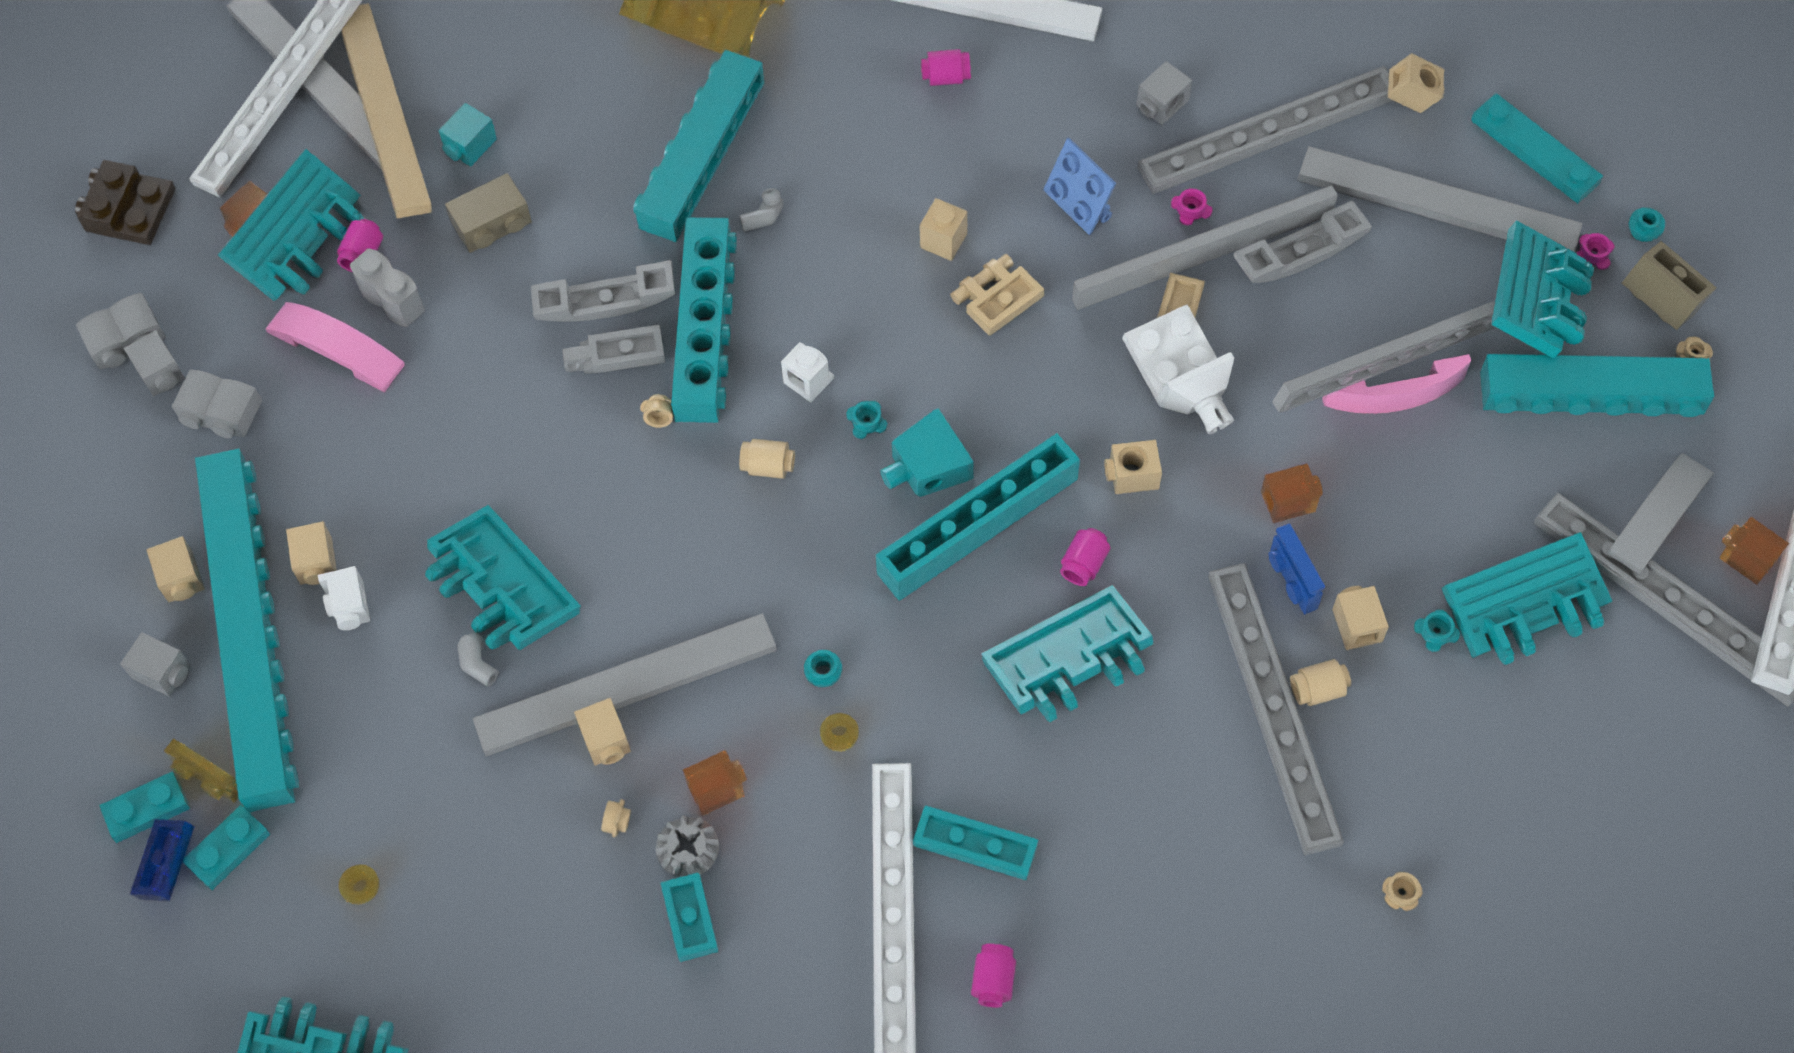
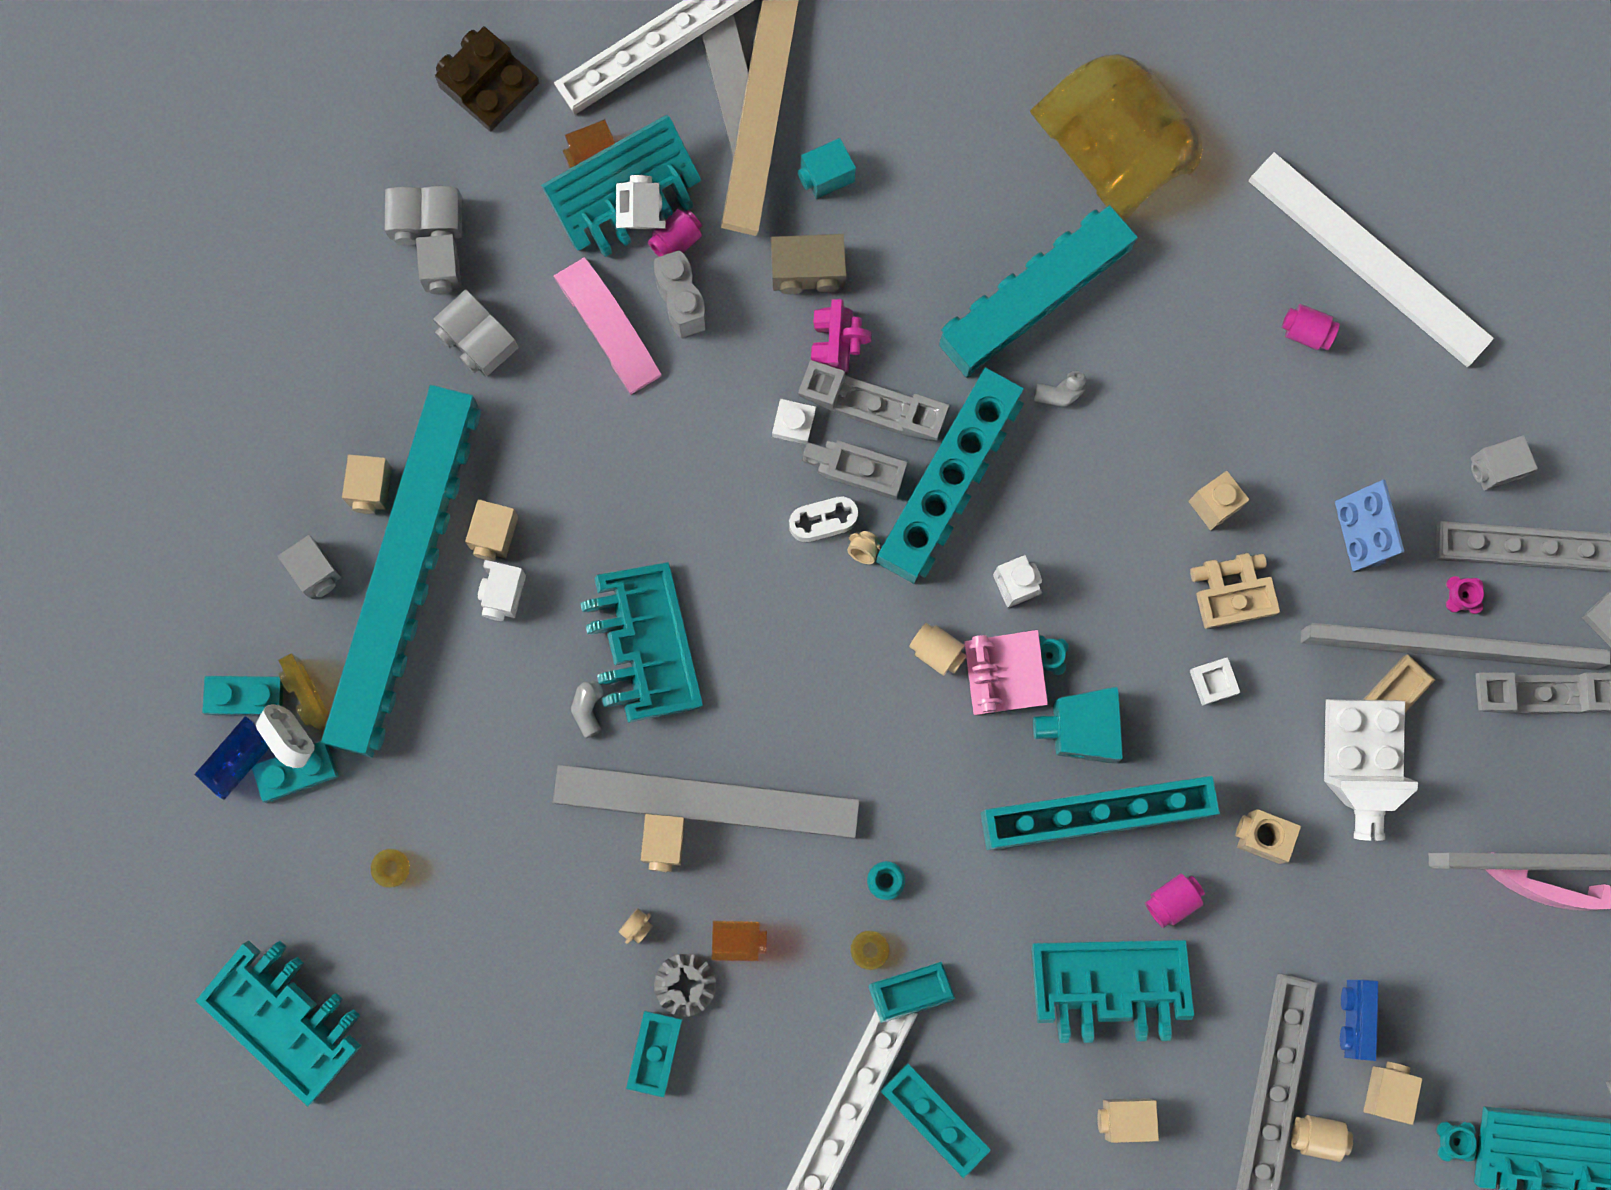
camera: 20 degrees right, 15 degrees up
clear orange brick [1261,463,1323,523] -> none
none -> white beam [256,704,314,768]
none -> white brick [616,175,665,229]
none -> white plate [772,399,816,445]
none -> white beam [789,496,858,542]
none -> dark pink hips [811,299,872,374]
none -> teal tile [868,962,955,1023]
none -> bright pink hinge [964,630,1048,715]
none -> tan brick [1097,1098,1159,1143]
none -> white plate [1190,657,1240,706]

